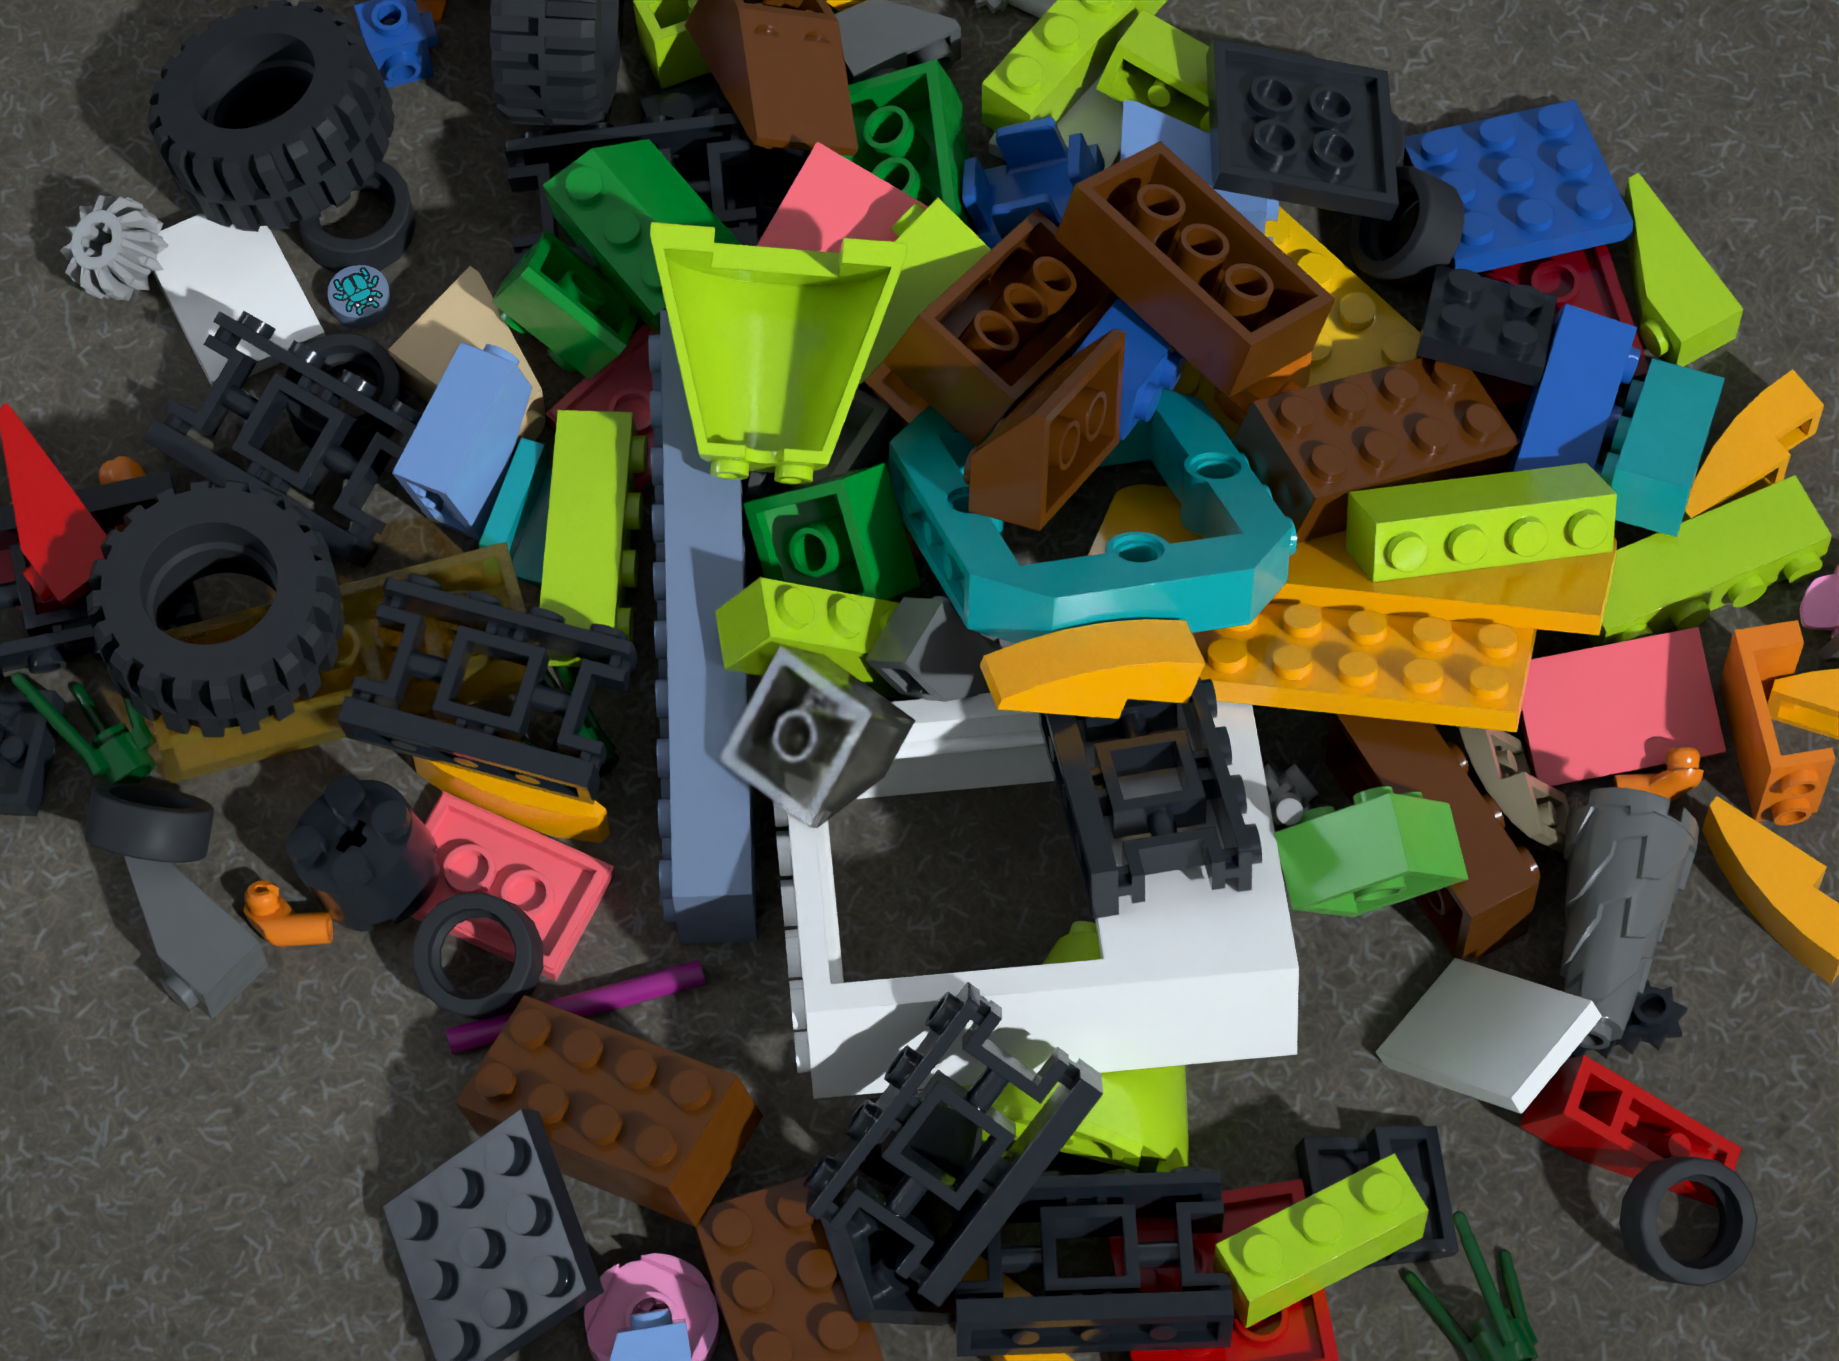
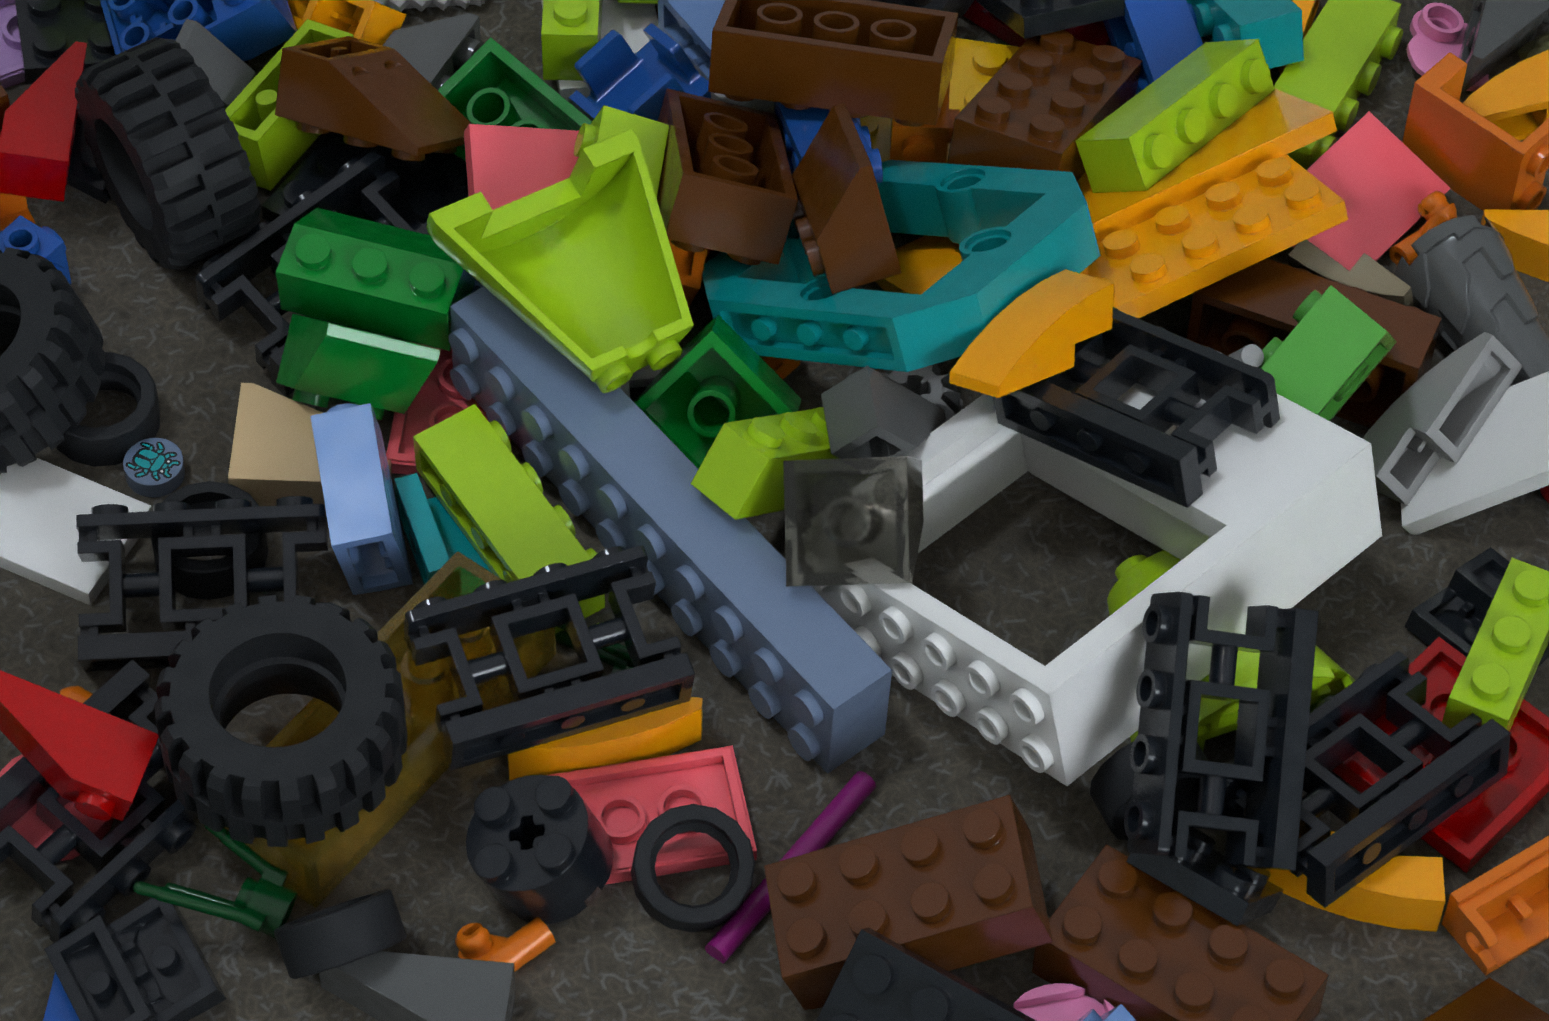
camera: 40 degrees left, 10 degrees down
none -> light grey slope [1362,332,1523,506]

